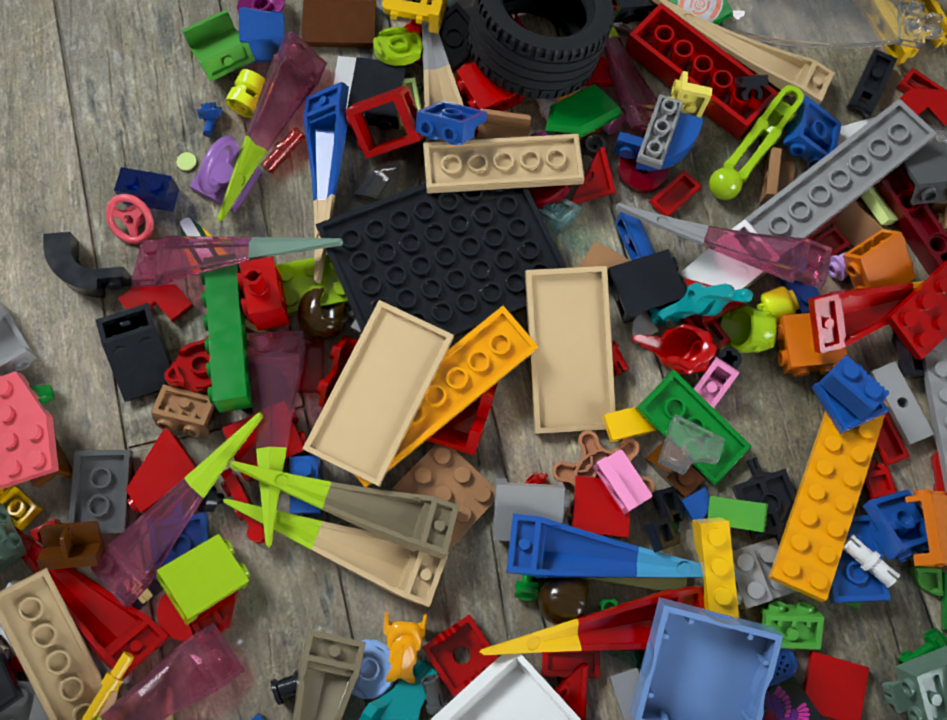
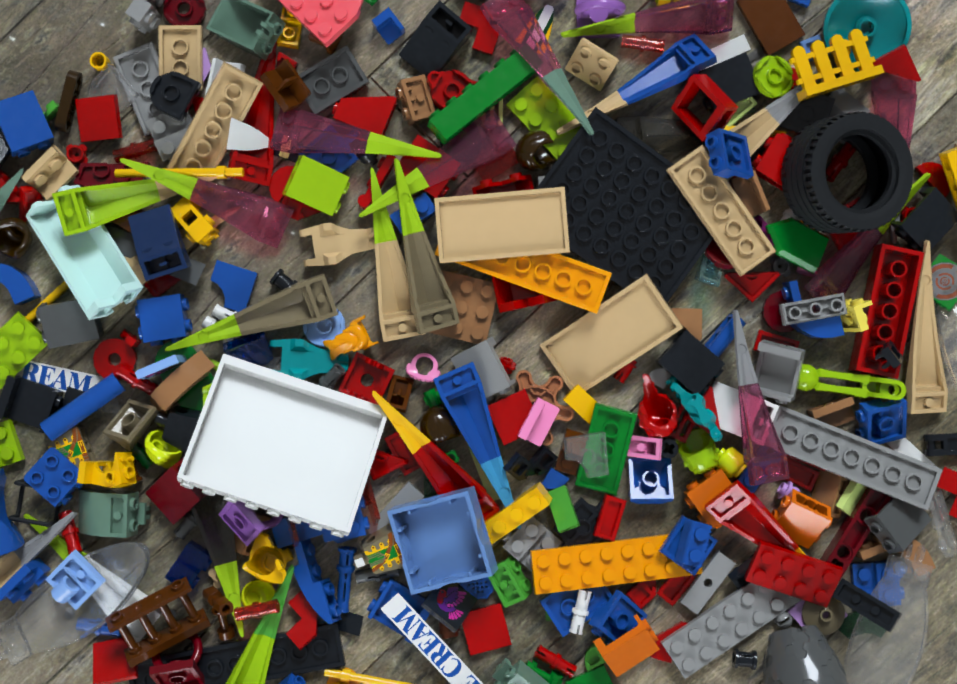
camera: 65 degrees right, 15 degrees up
red brick [237,256,290,331] -> none
none -> white sticker [227,118,269,151]
none -> tan animal [299,222,375,267]
none -> blue panel [372,7,405,45]
none -> reddish brown slope [386,375,414,413]
none -> bright pink piece [405,353,441,382]
none -> red pin [533,645,577,678]
none -> tan bracket [565,38,619,91]
none -> red tile [593,494,627,542]
none -> blue slope [628,458,674,504]
none -> light grey panel [748,340,806,404]

